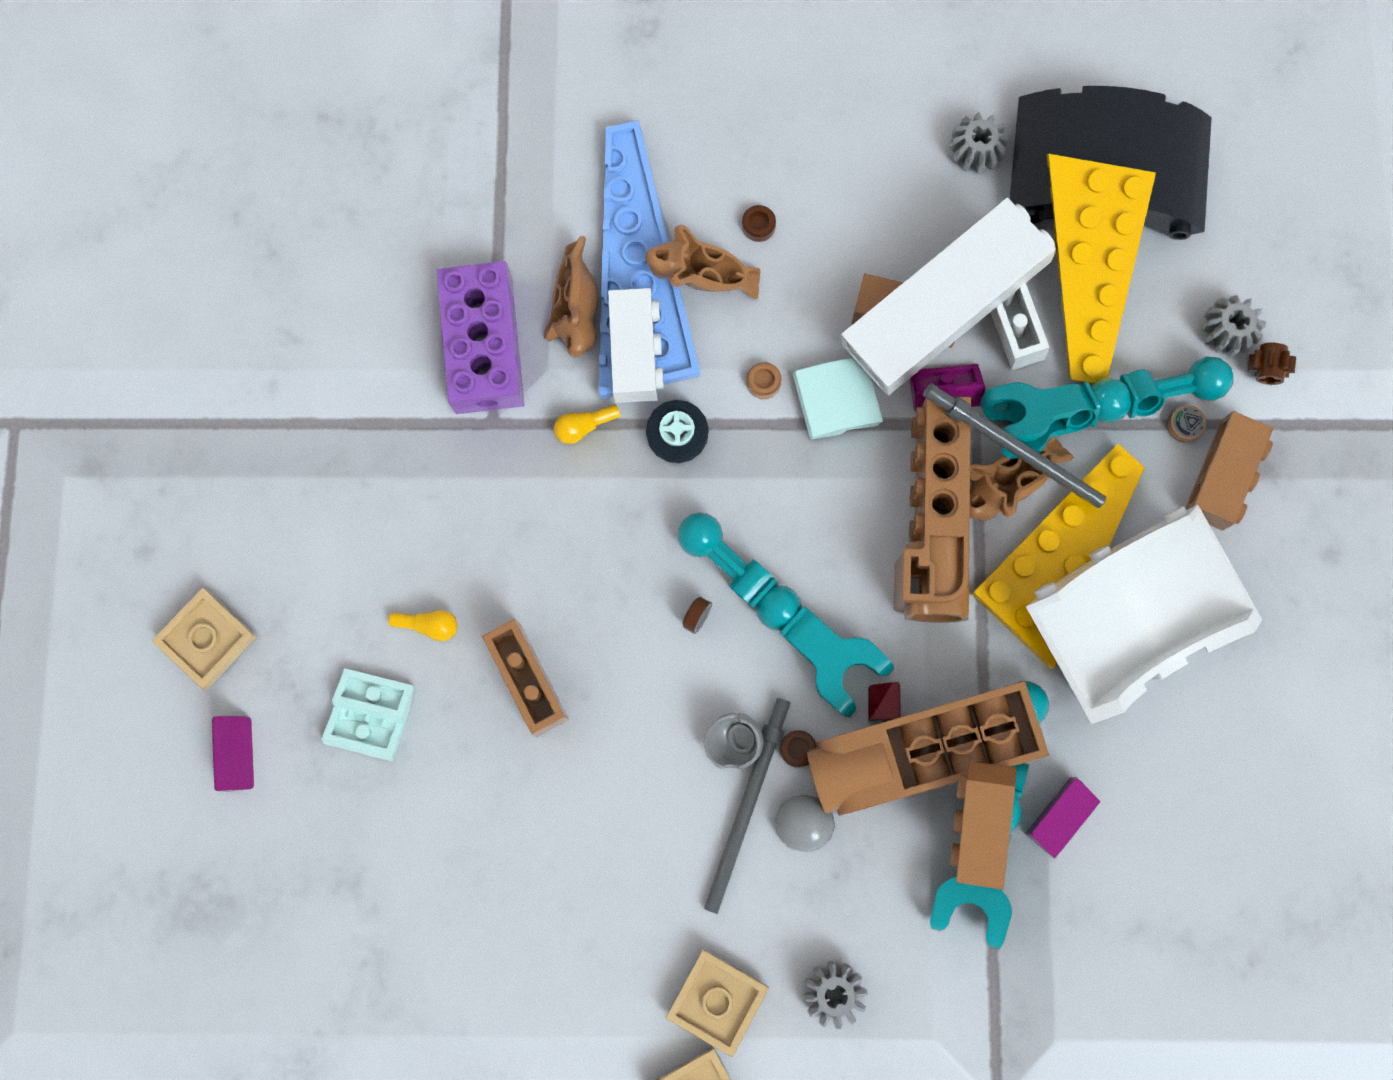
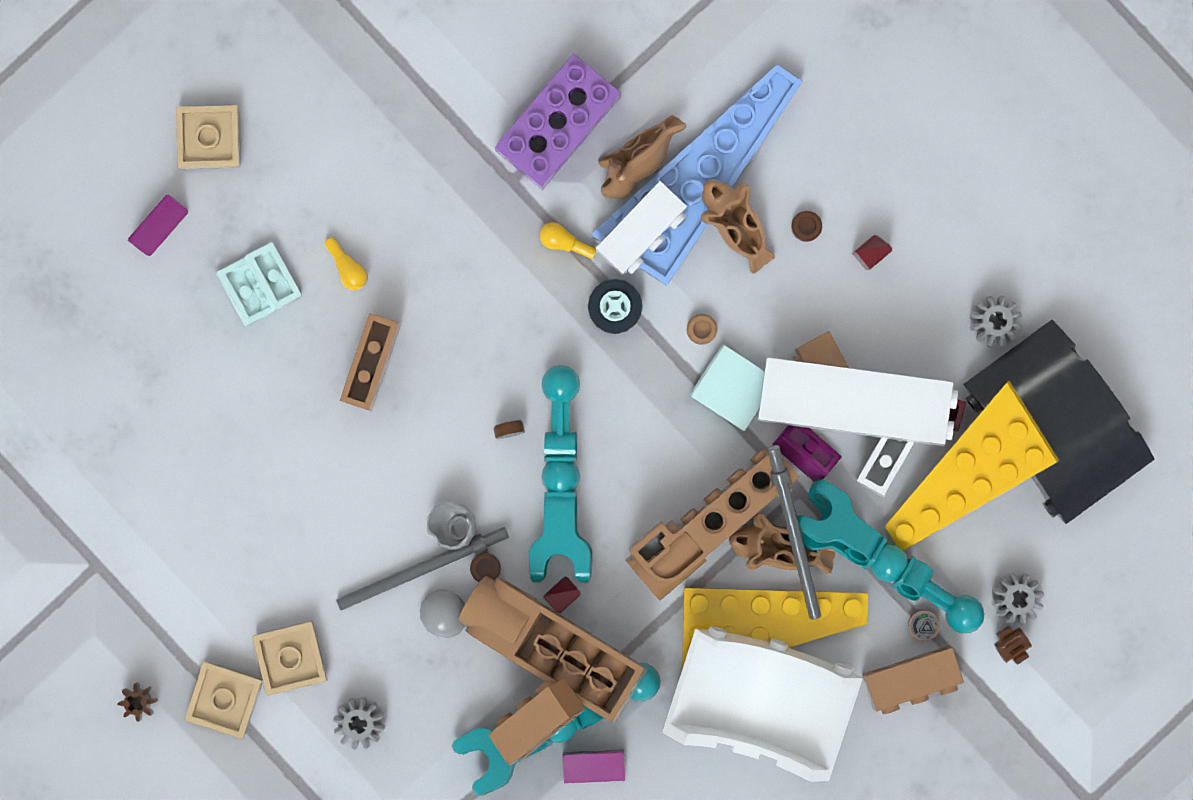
camera: 45 degrees right, 10 degrees up
none -> dark red slope [852,235,893,270]

